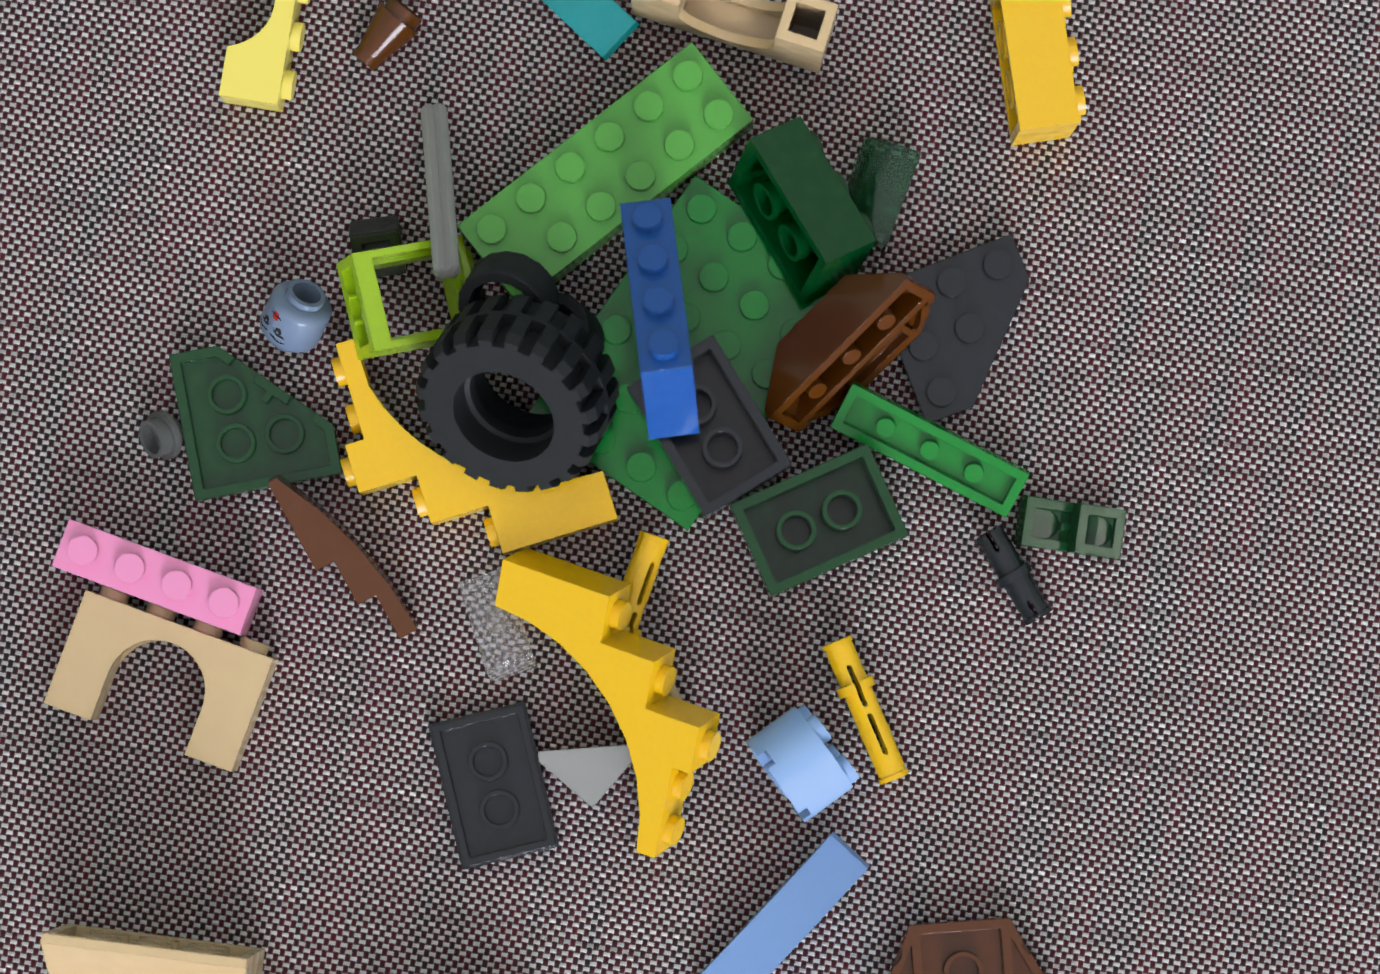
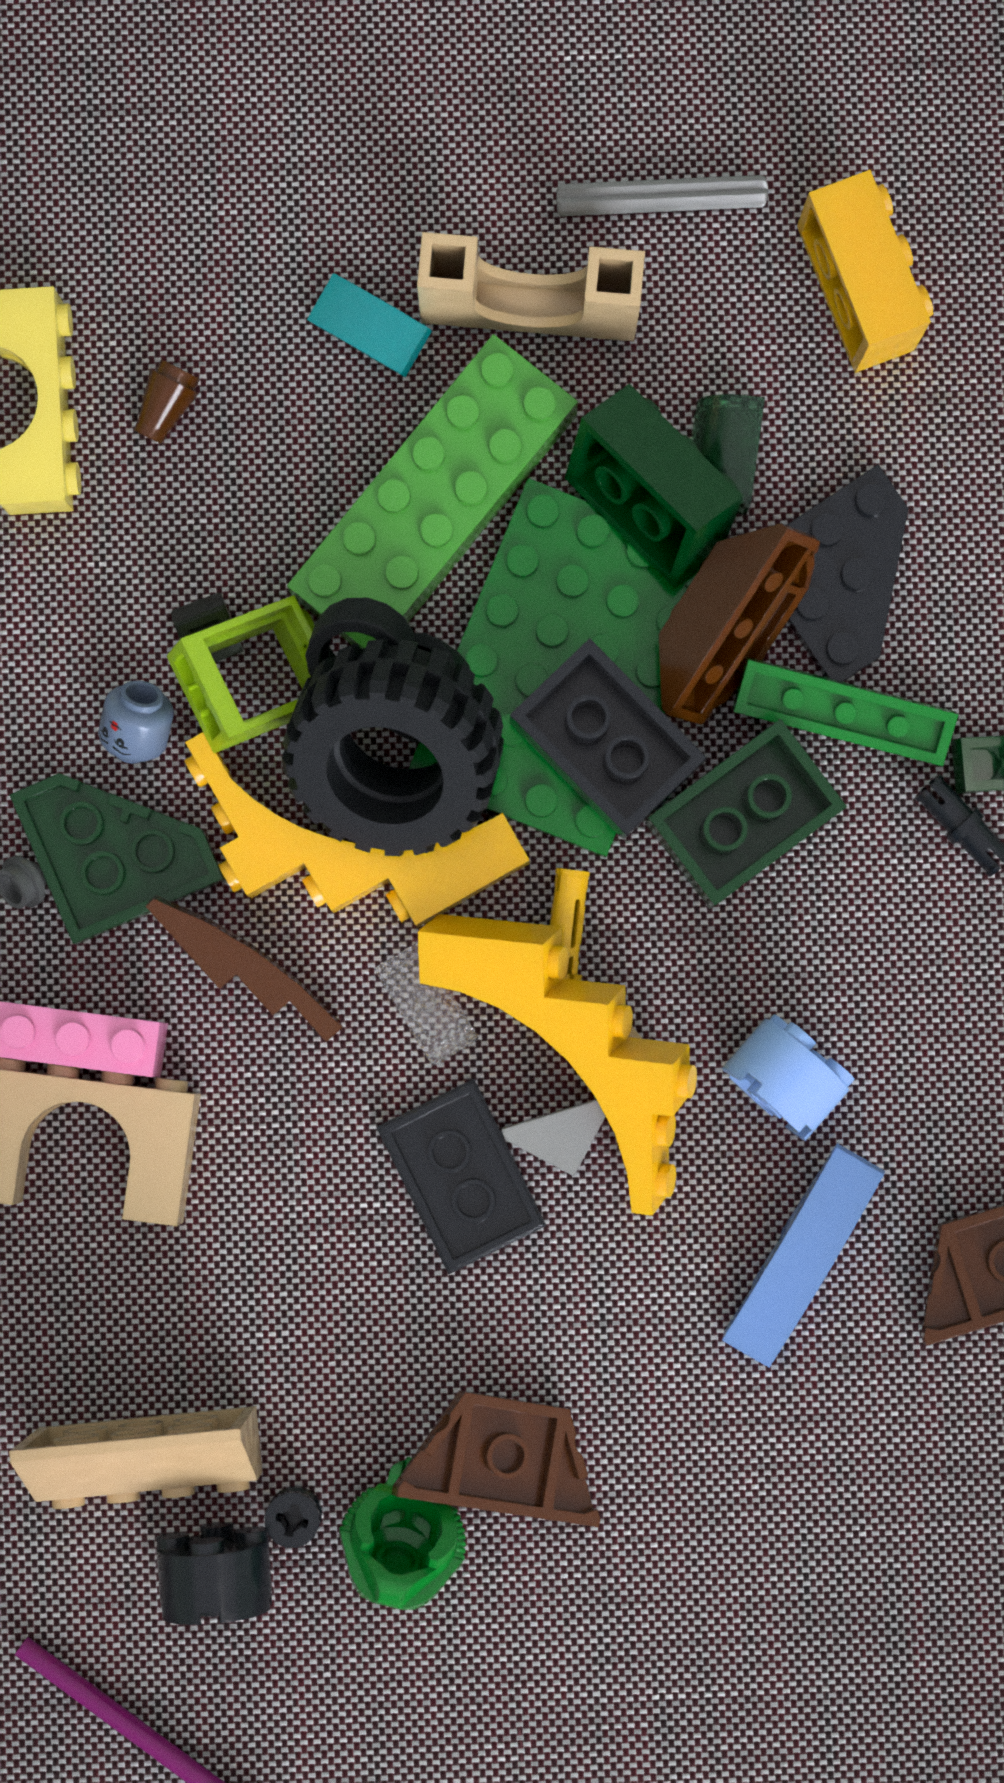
camera: 10 degrees left, 0 degrees up
light grey axle [420,103,460,279] -> none
blue arch [620,198,700,440] -> none
yellow pin [822,635,909,785] -> none

